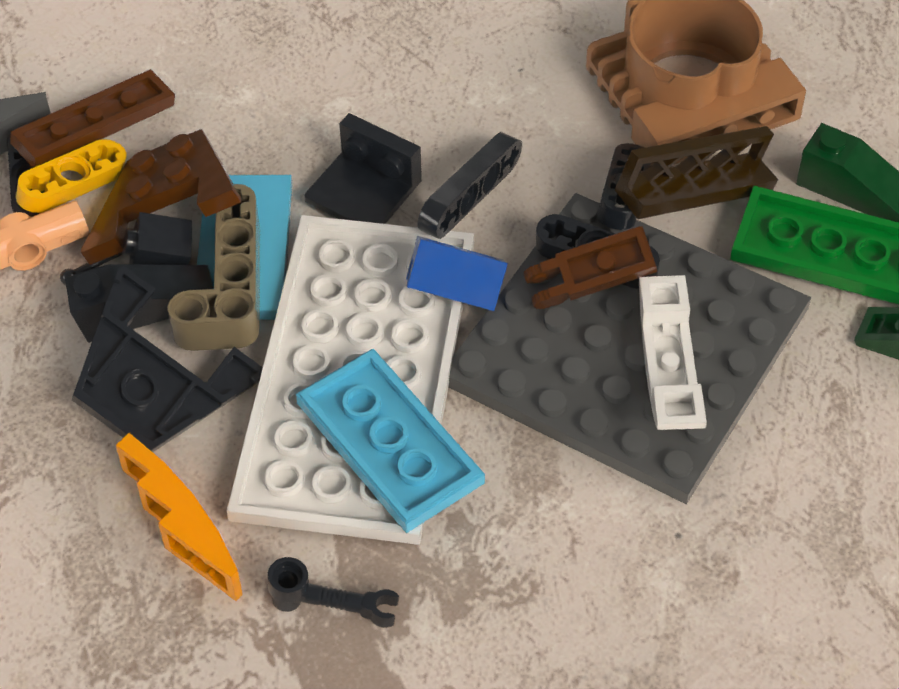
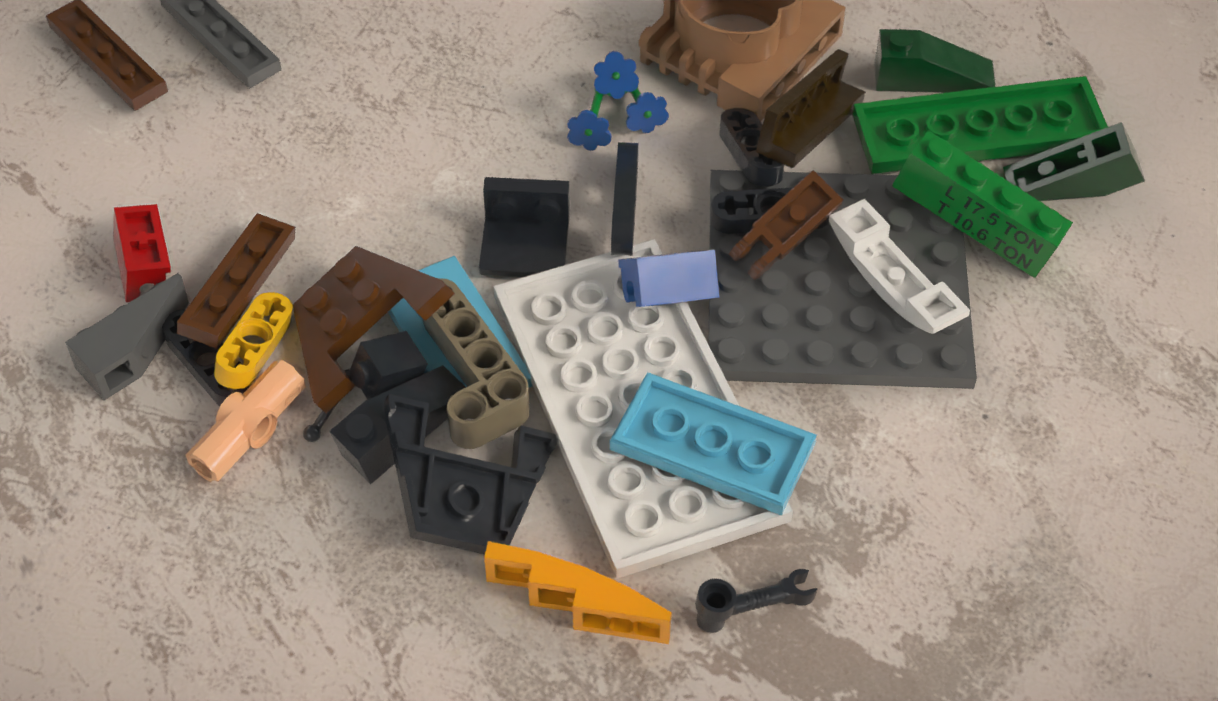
camera: 30 degrees left, 0 degrees up
none -> red hinge [113,204,171,302]
none -> blue plant [567,51,669,151]
none -> green brick [892,130,1073,278]

